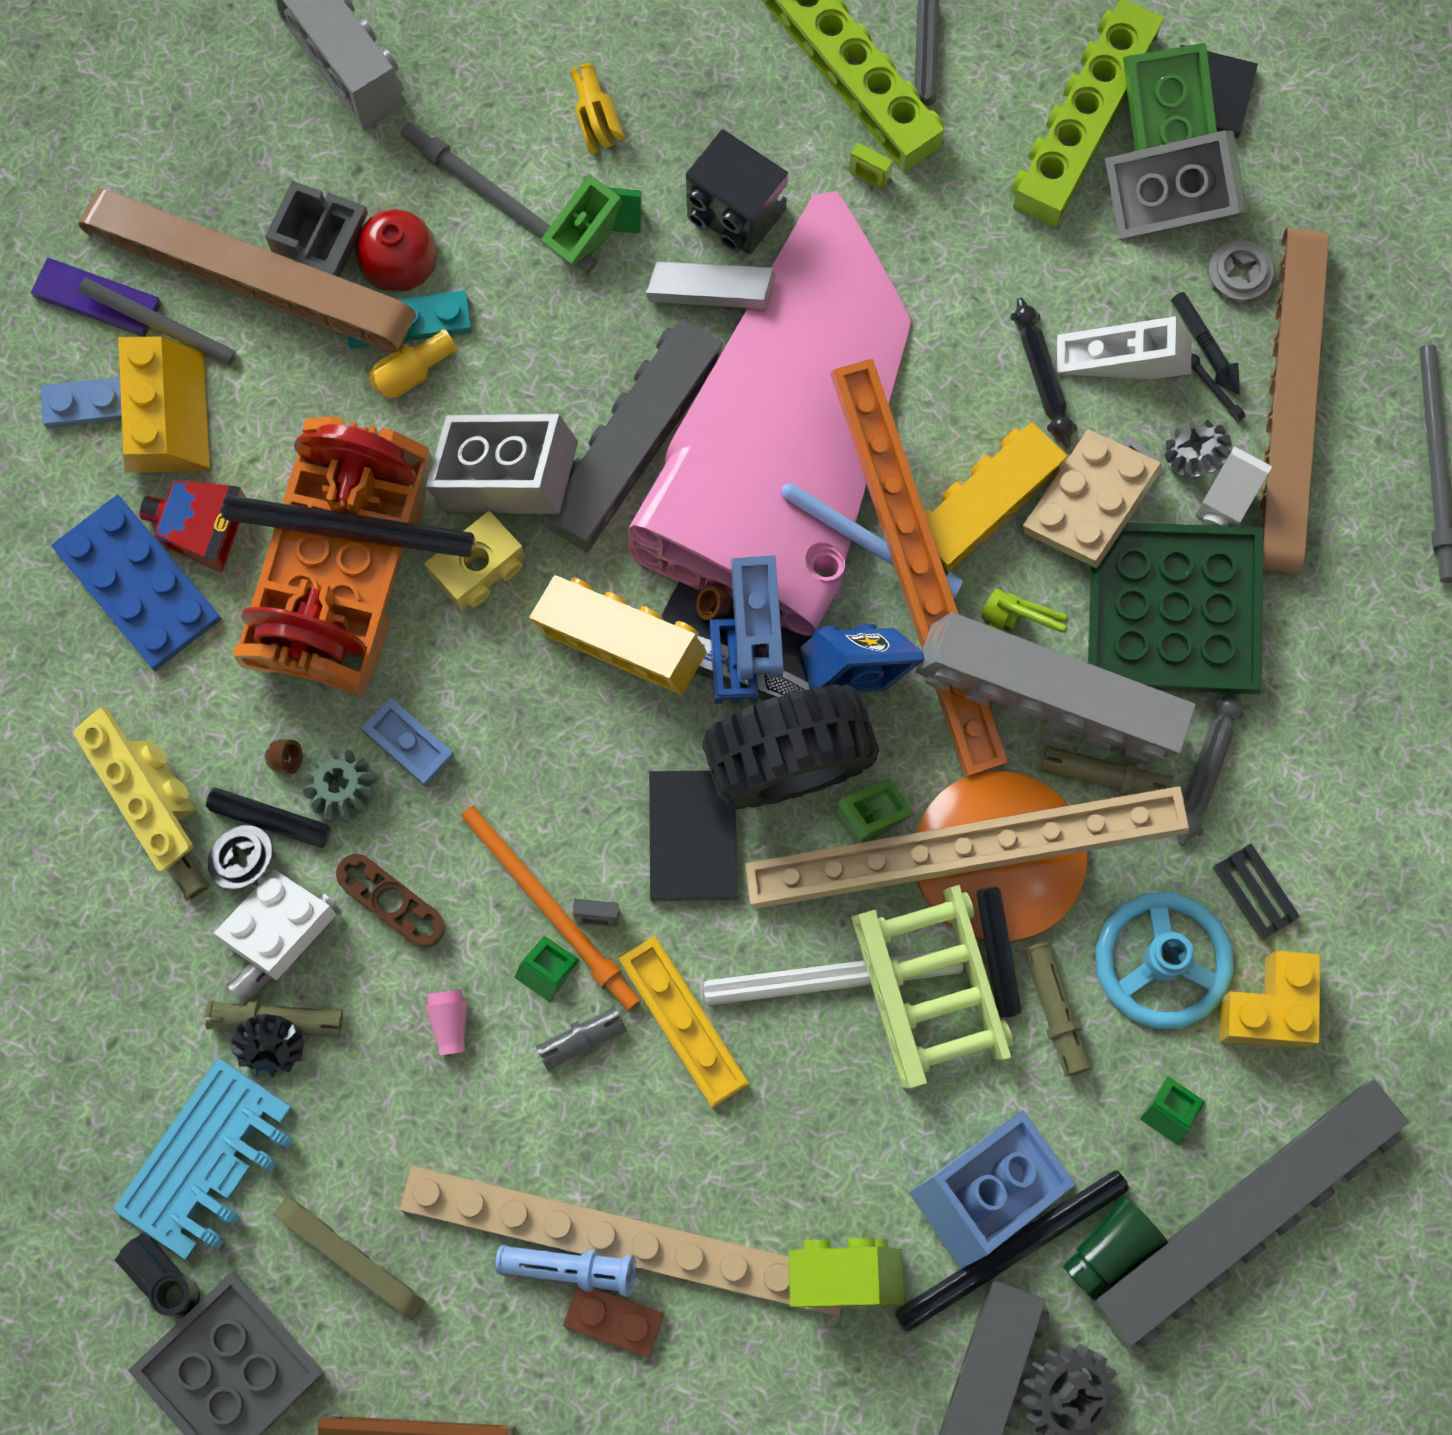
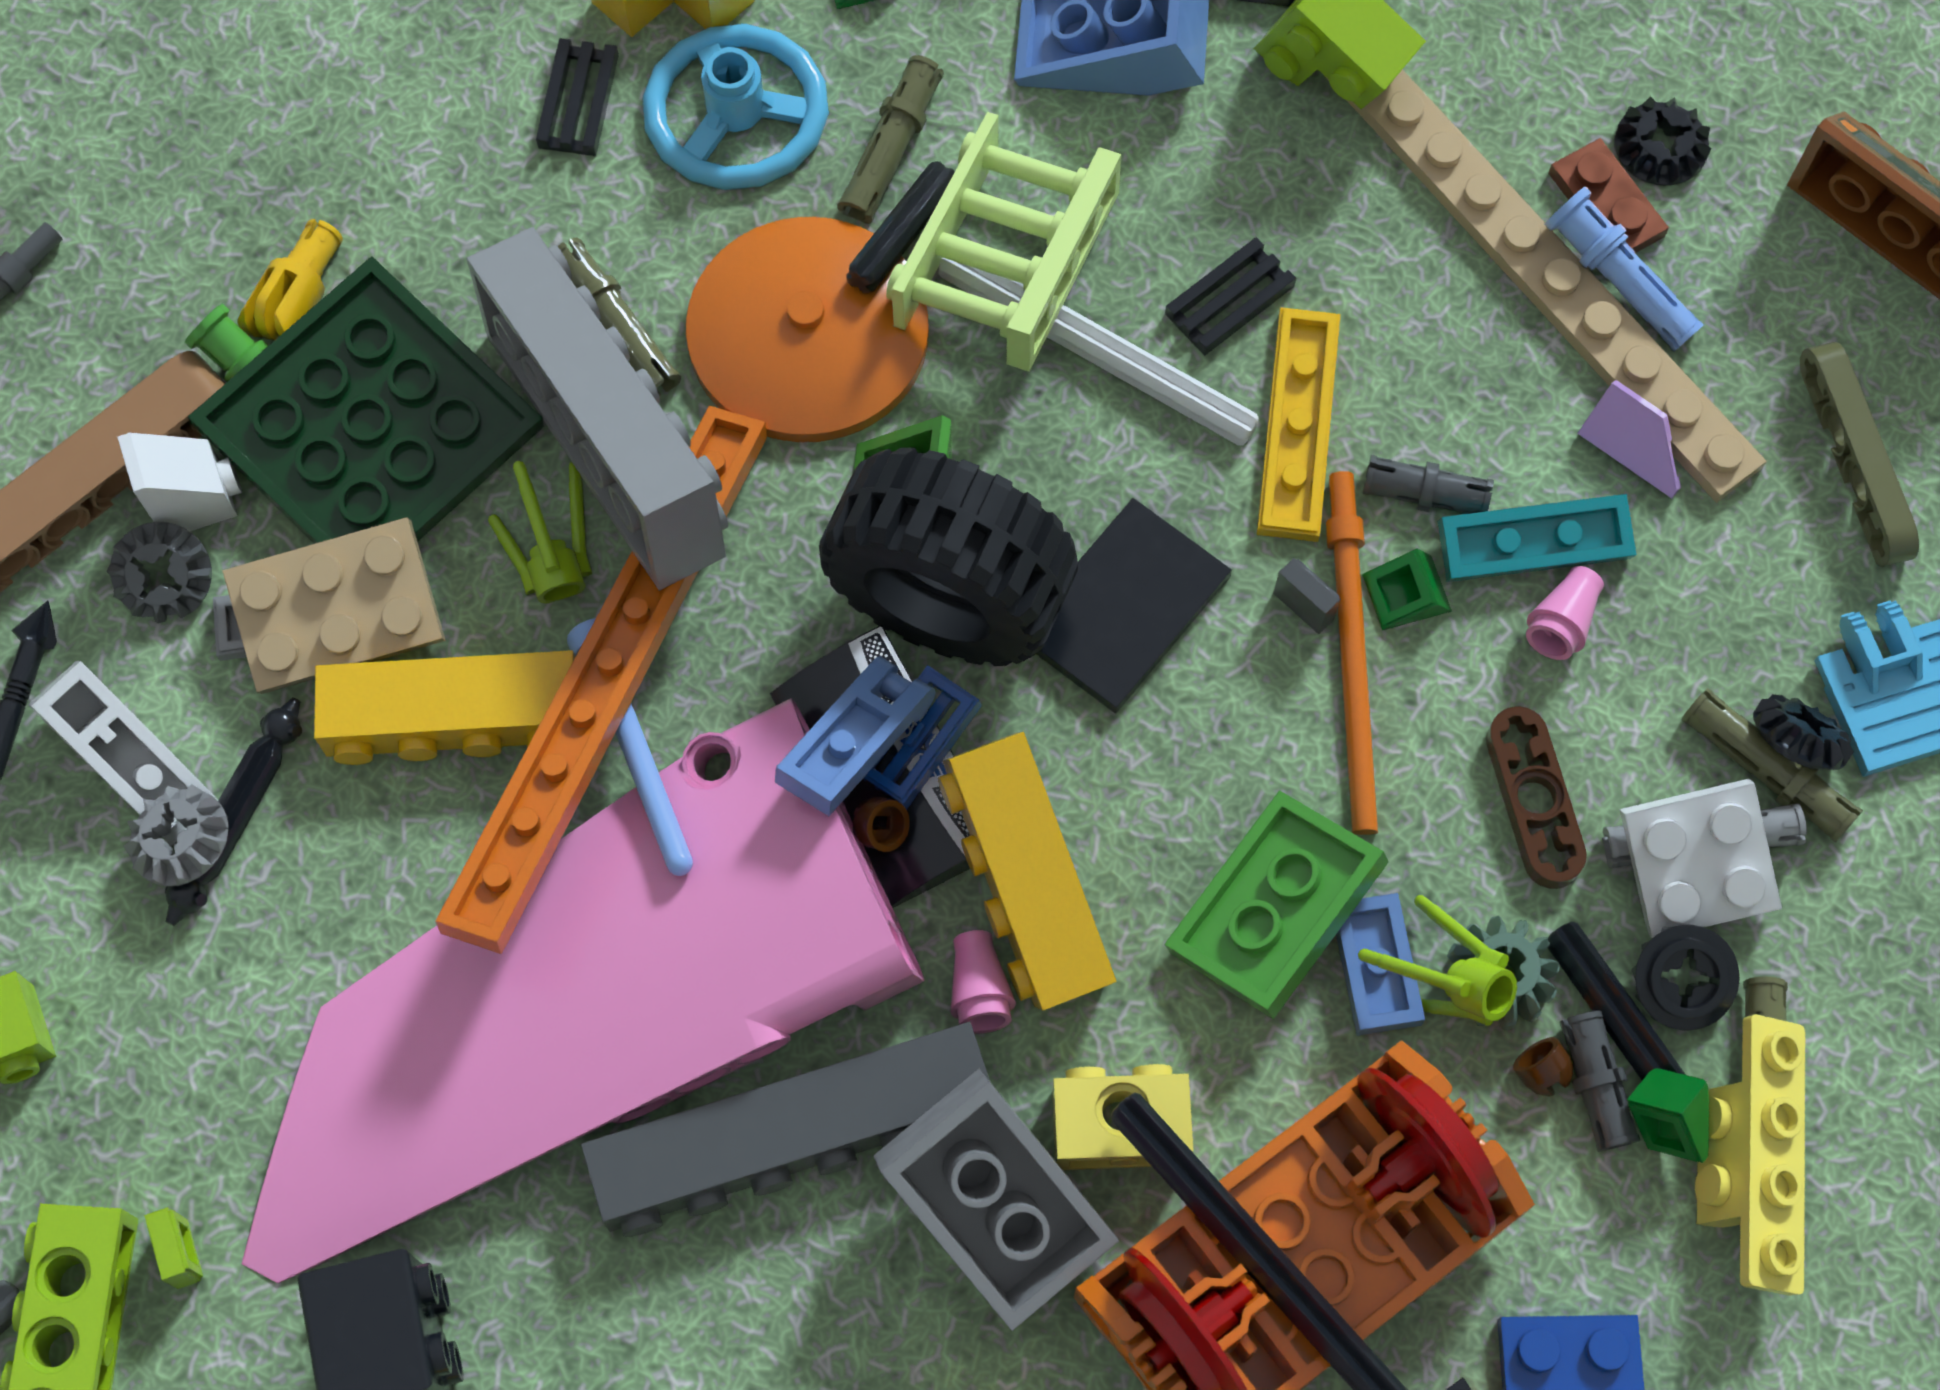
camera: 140 degrees left, 5 degrees down
tile [646,261,776,309] -> none
tan plate [745,786,1189,909] -> none
blue slope [801,624,925,693] -> none
dark grey wheel [1178,693,1244,846] -> none
black hinge [1191,353,1246,423] -> none
none -> light grey gear [123,784,228,886]
none -> bright green bush [184,303,269,382]
none -> yellow arm [237,219,343,340]
none -> bright pink cone [950,930,1016,1034]
none -> bright green plate [1164,790,1389,1020]
none -> black tile [1165,237,1296,356]
none -> lime plant [1358,895,1517,1026]
none -> teal plate [1437,494,1637,582]
none -> dark grey pin [1559,1010,1641,1152]
none -> lavender tile [1577,380,1681,498]
none -> black gear [1614,96,1711,185]
none -> green slope [1627,1068,1709,1163]

